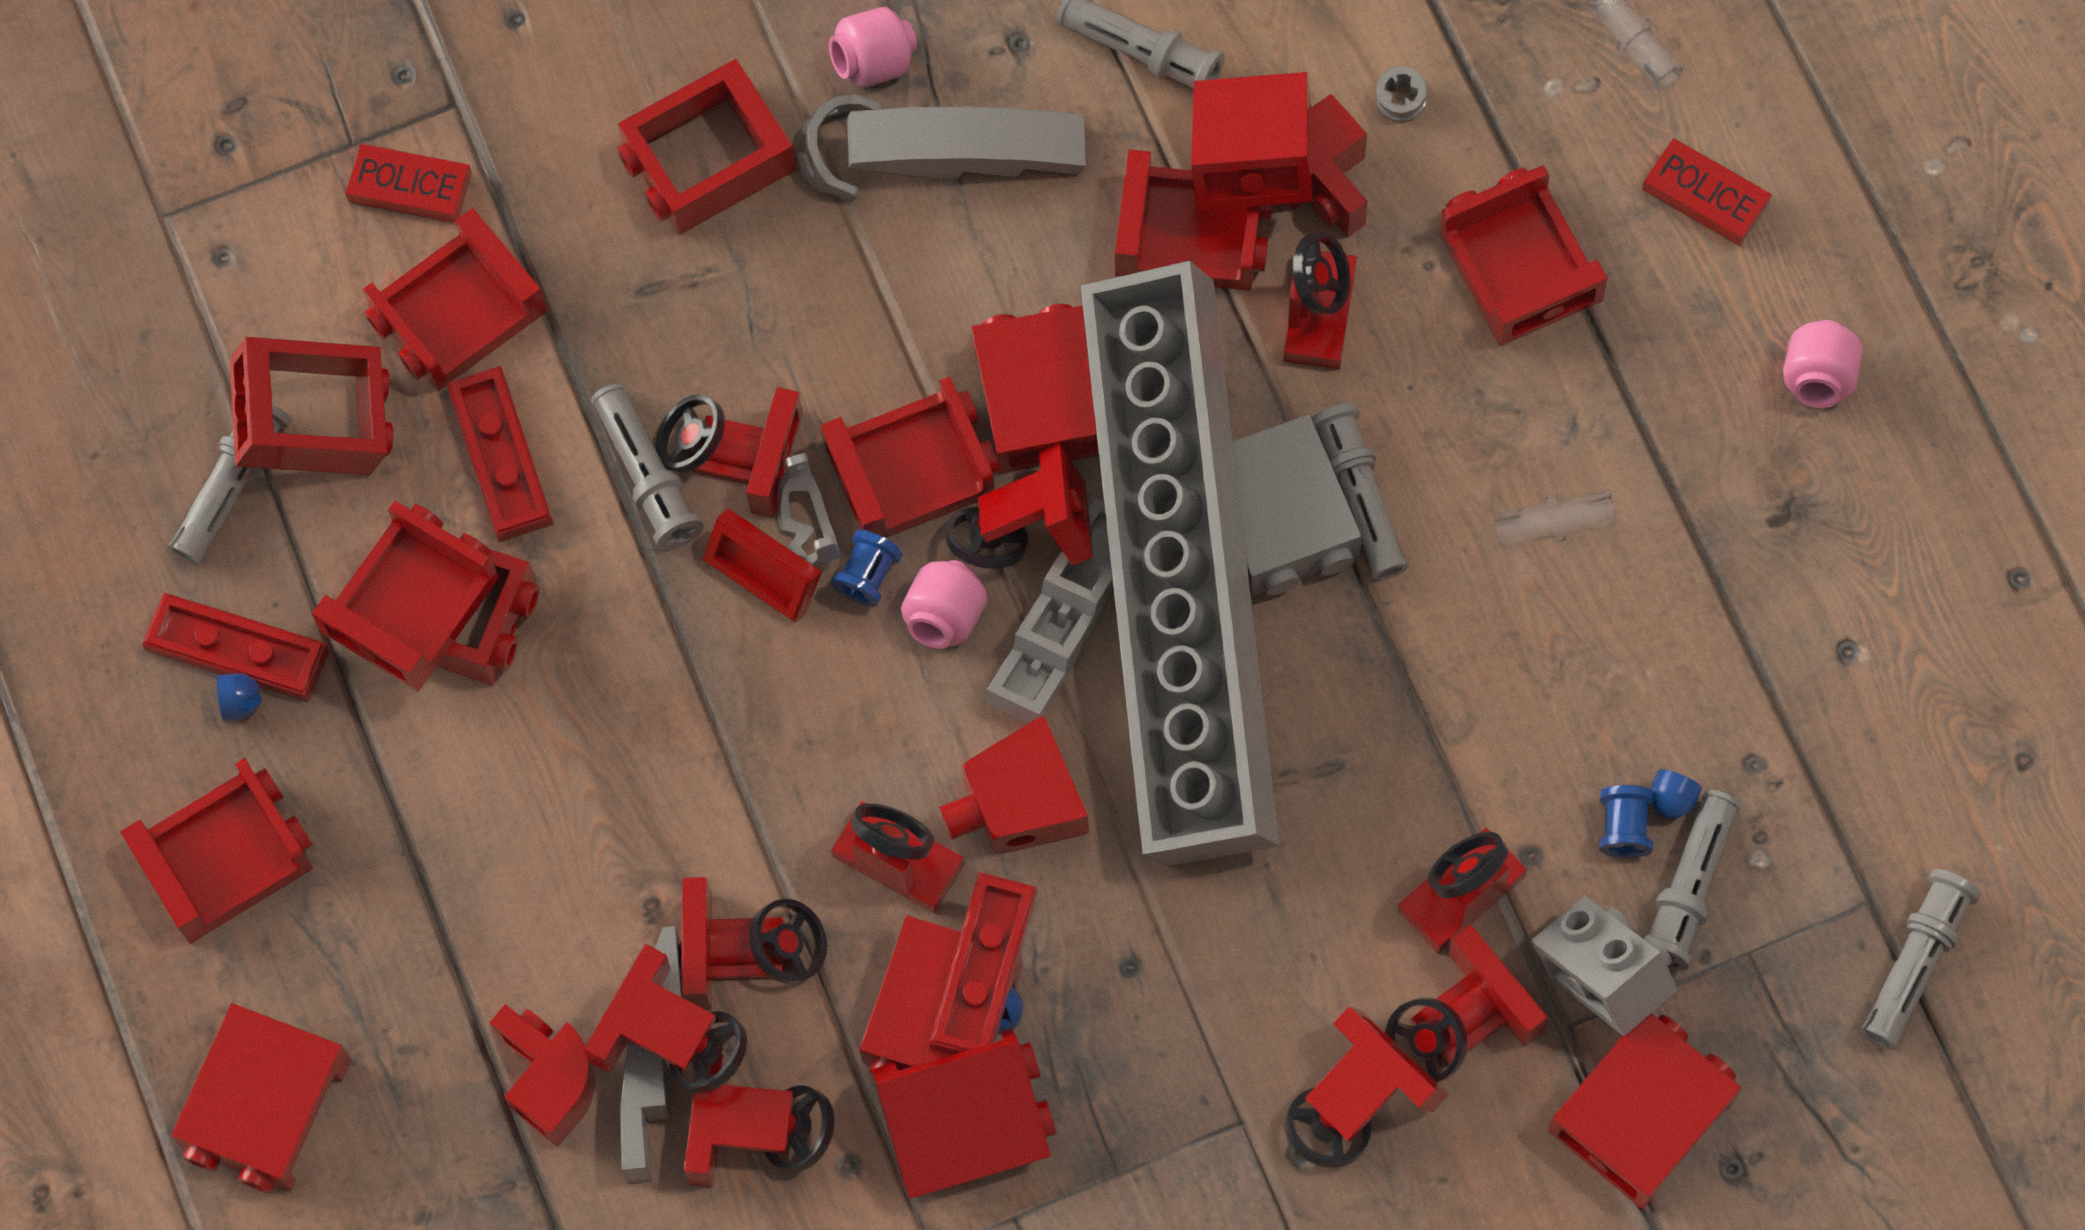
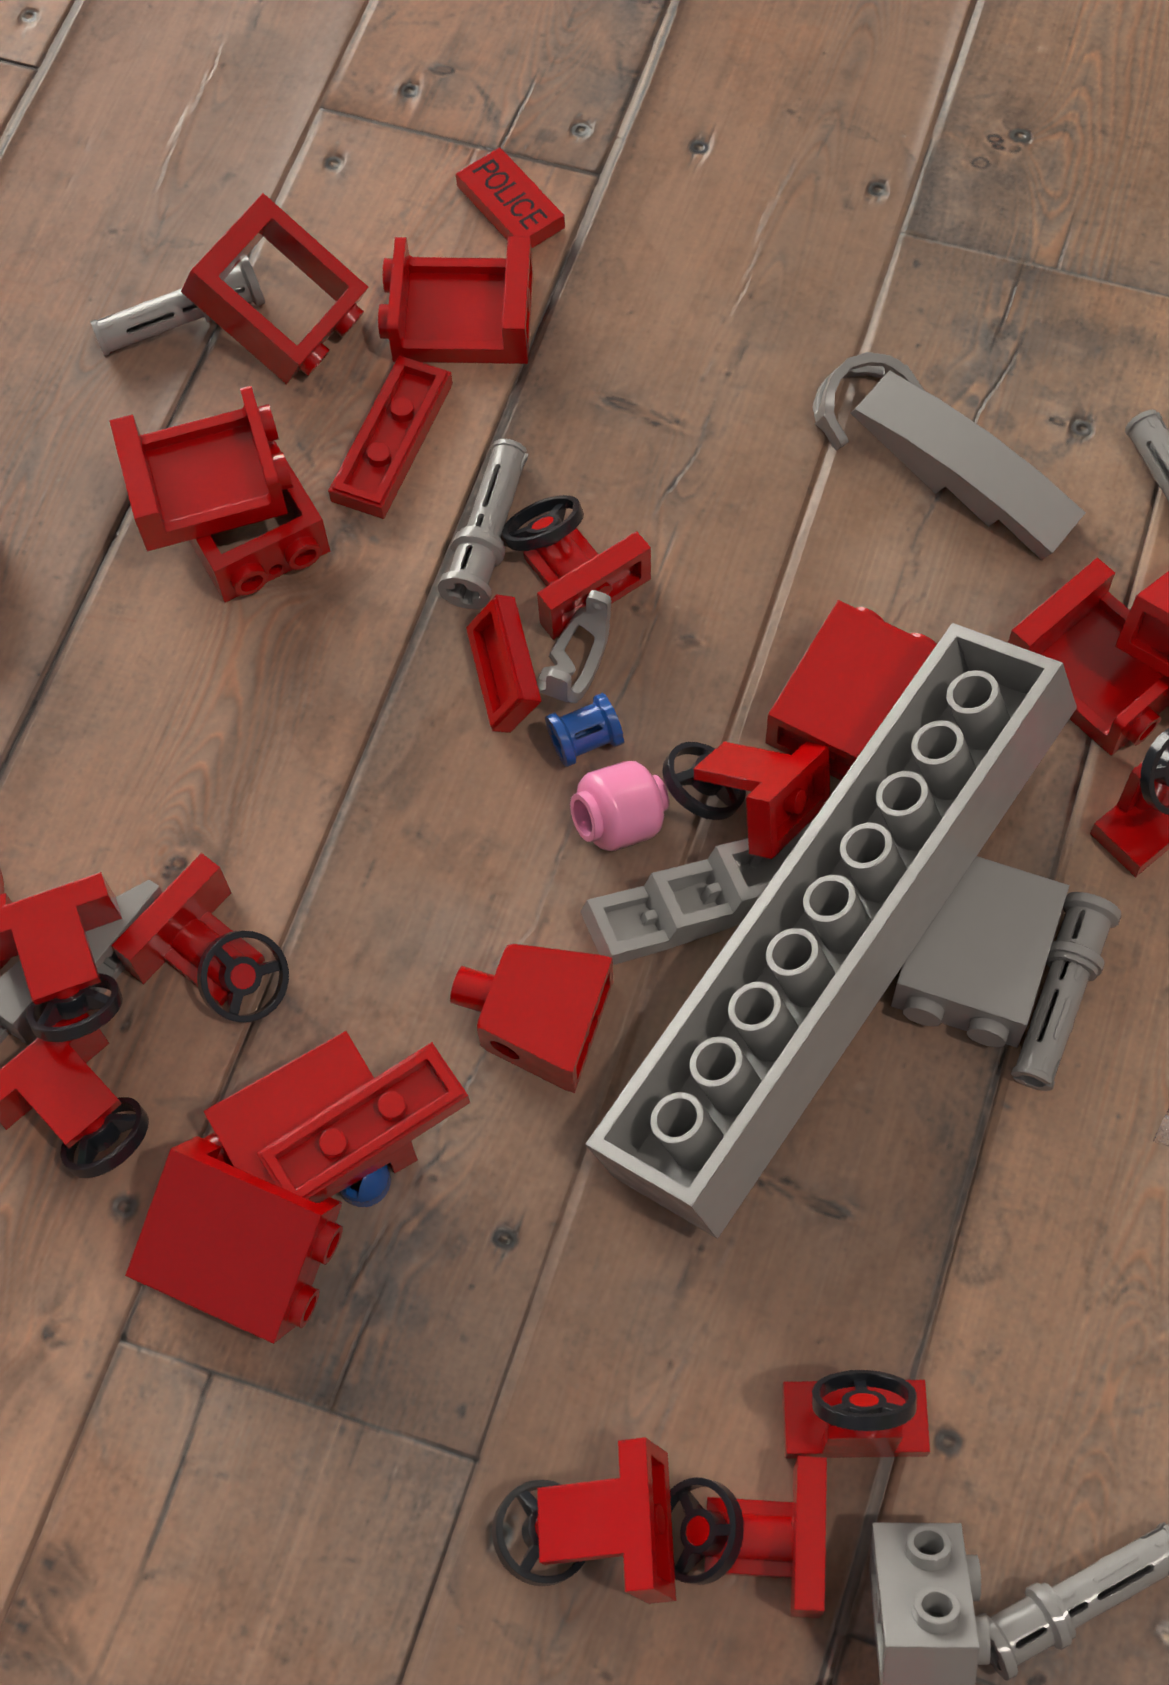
camera: 40 degrees right, 5 degrees down
red tile [142,592,330,702] -> none
blue hinge [217,673,262,722] -> none
red window [616,59,797,235] -> none
red panel [820,376,1001,538] -> none
bright pink head [829,7,917,87] -> none
red piece [831,801,965,914] -> none
blue bush [1599,785,1654,858] -> none
blue hinge [1651,769,1702,819] -> none

